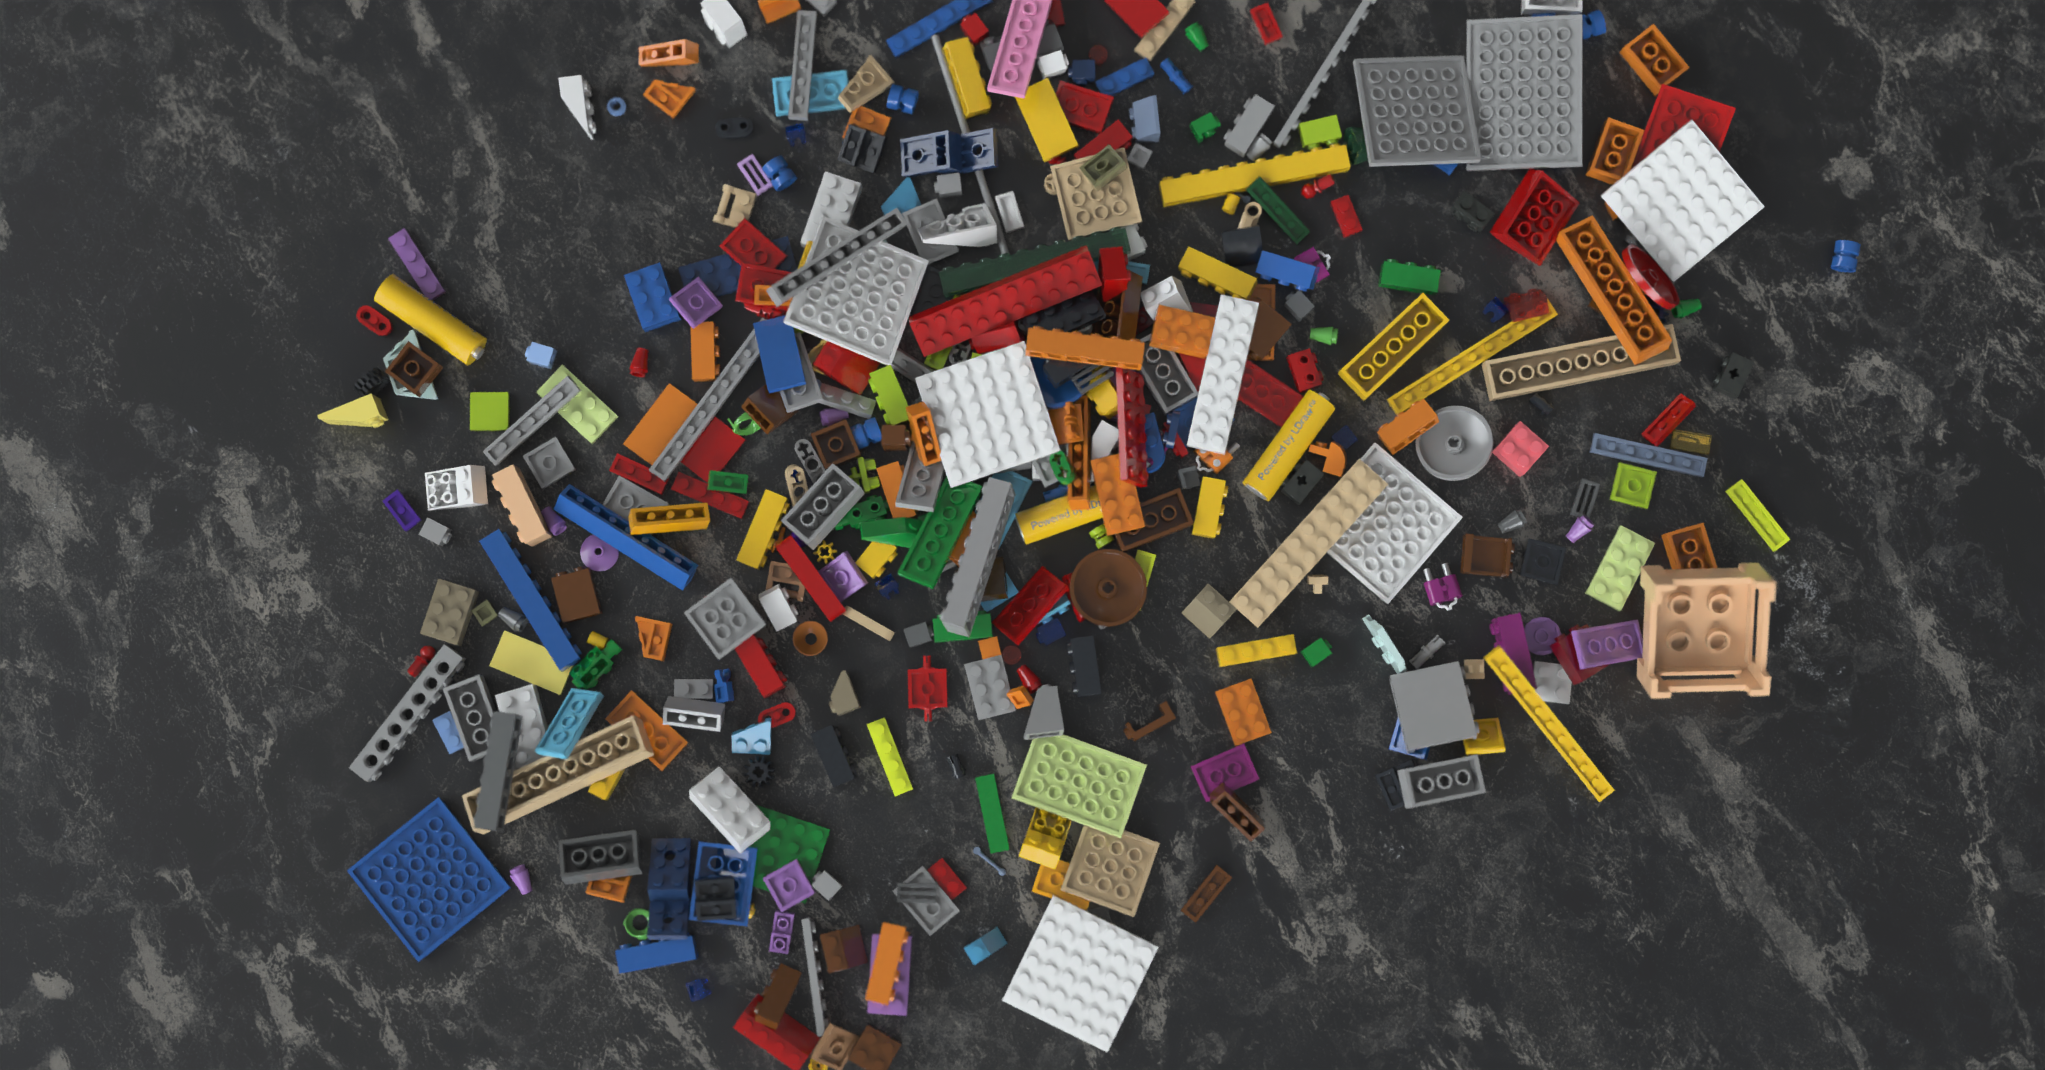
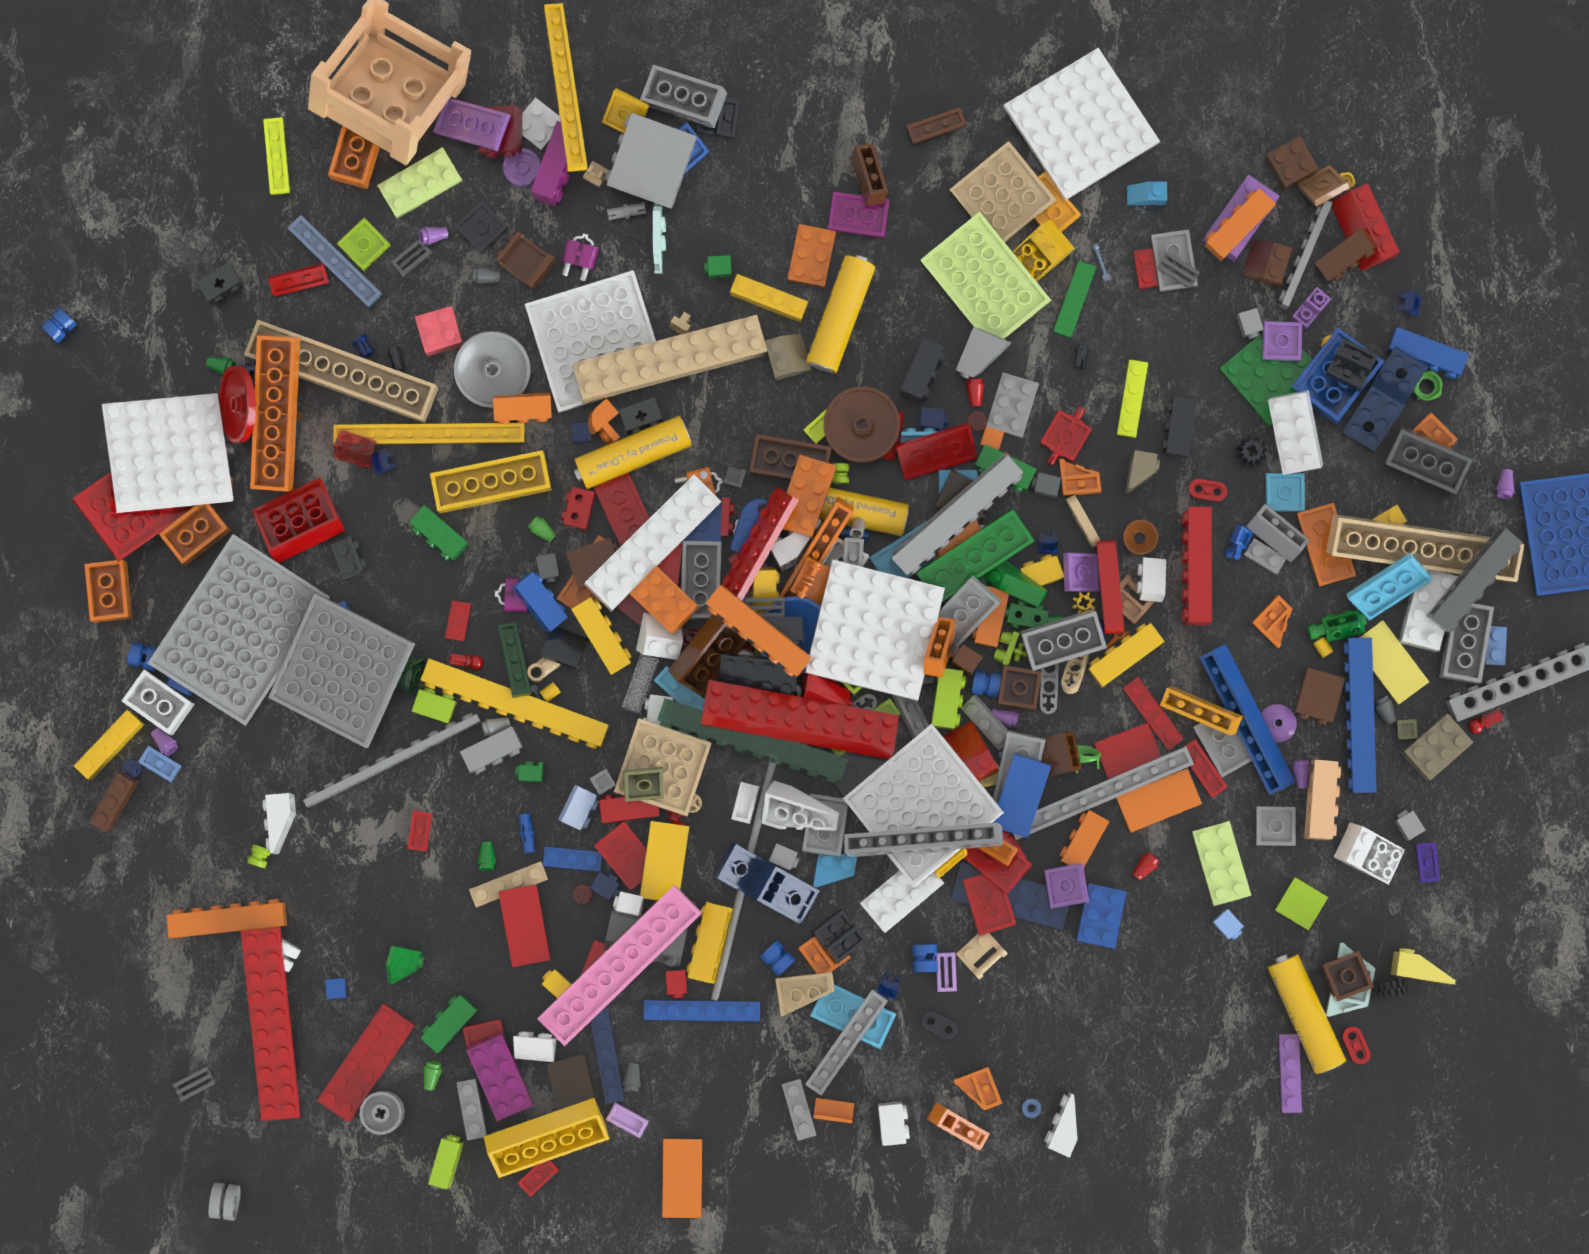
camera: 145 degrees left, 0 degrees up
light grey plate [483,376,582,466] -> none
light grey plate [684,578,766,660] -> none
green plate [707,470,748,494] -> none
wing [732,718,771,755] -> none
orange plate [1006,686,1034,709] -> none
green beam [1049,450,1075,485] -> none
red slope [1098,246,1131,302] -> none
reddish brown panel [1123,701,1176,741] -> none
dark blue plate [1162,410,1181,449] -> none
yellow brick [1192,476,1228,539] -> none
clear yellow tile [1670,429,1712,455] -> none
none -> clear blue bush [351,334,376,359]
none -> clear brick [622,654,660,715]
none -> yellow piece [806,255,875,374]
none -> light grey hinge [850,518,866,539]
none -> orange wing [1059,459,1101,496]
none -> medium azure tile [1265,473,1305,512]

